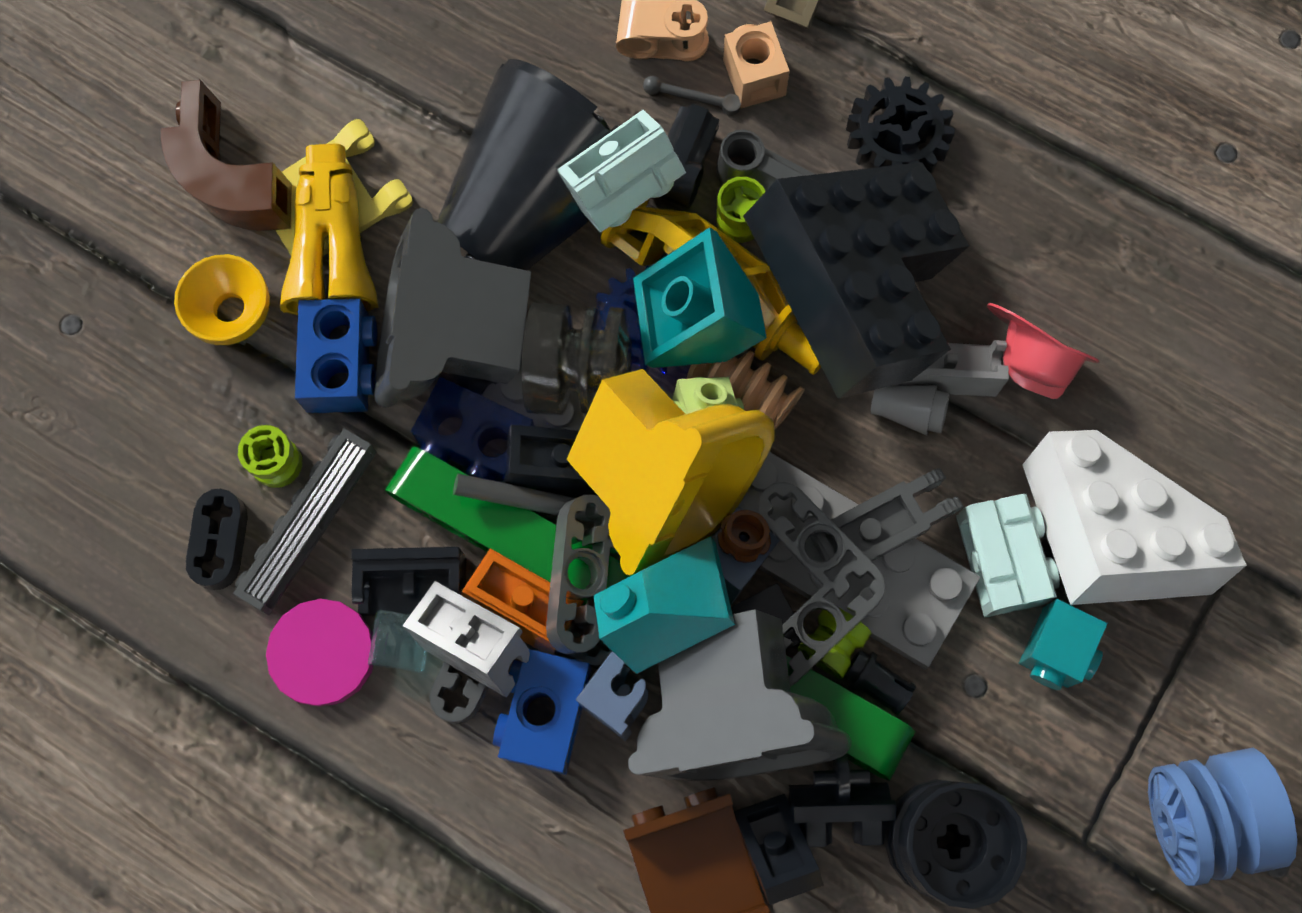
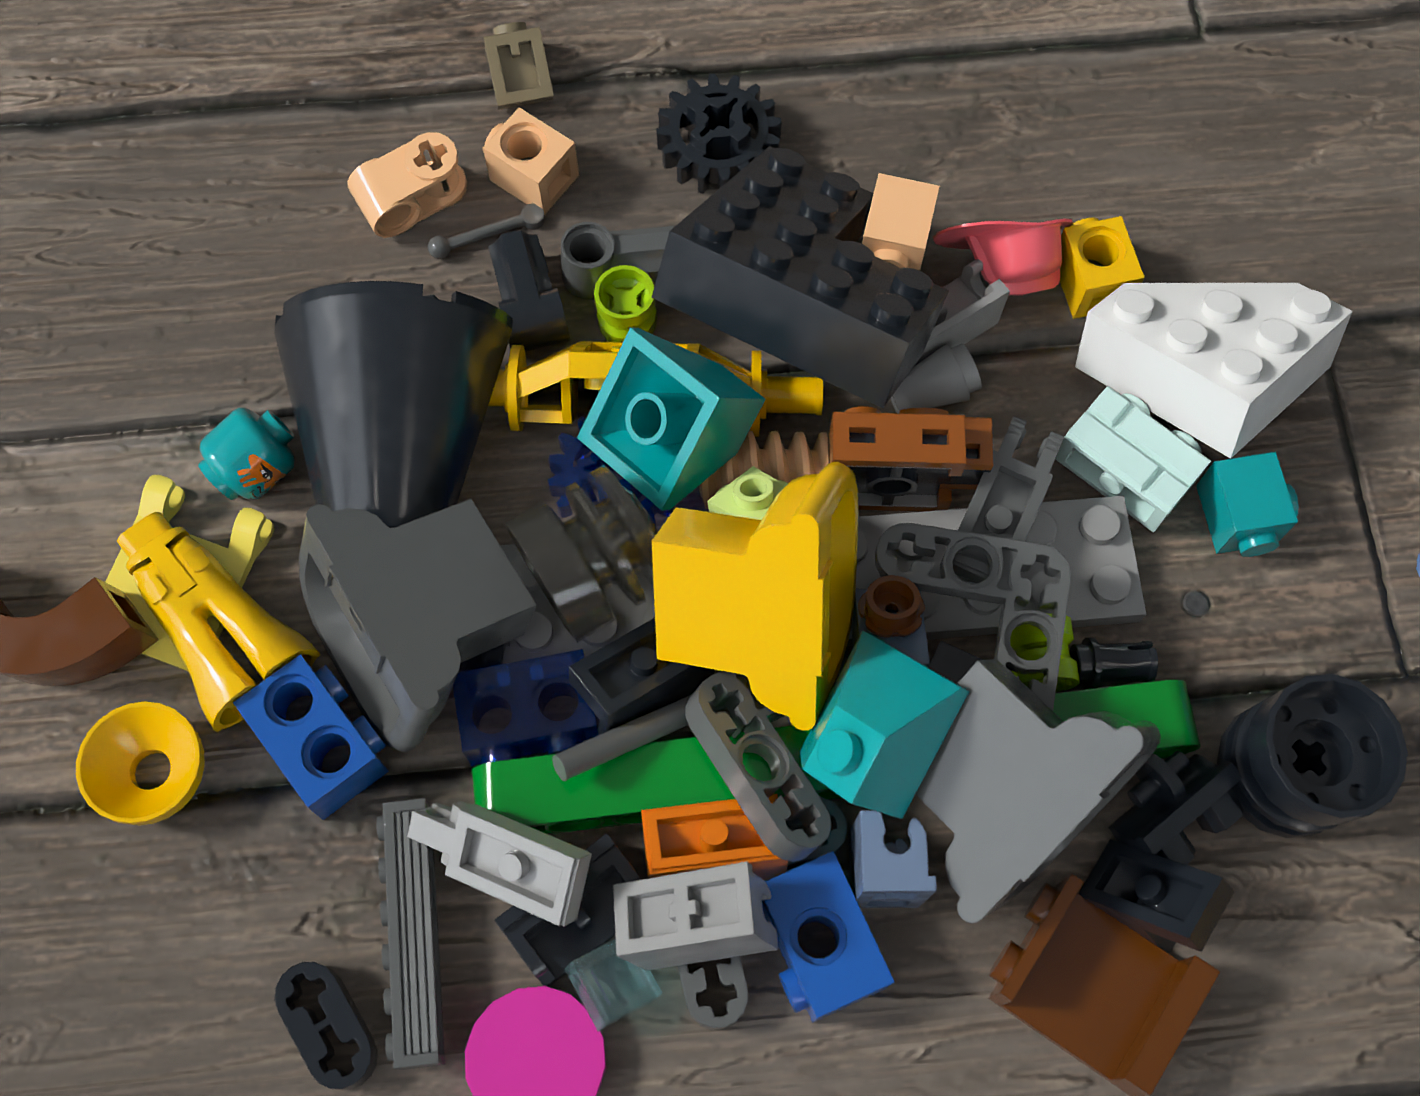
camera: 40 degrees left, 5 degrees down
lime wheel [238,425,302,488] -> none
light aqua brick [557,110,686,233] -> none
none -> teal head [198,408,295,501]
none -> light grey hinge [407,801,592,926]
none -> dark orange piece [828,406,993,512]
none -> light nougat brick [862,173,940,271]
none -> yellow brick [1060,216,1145,319]

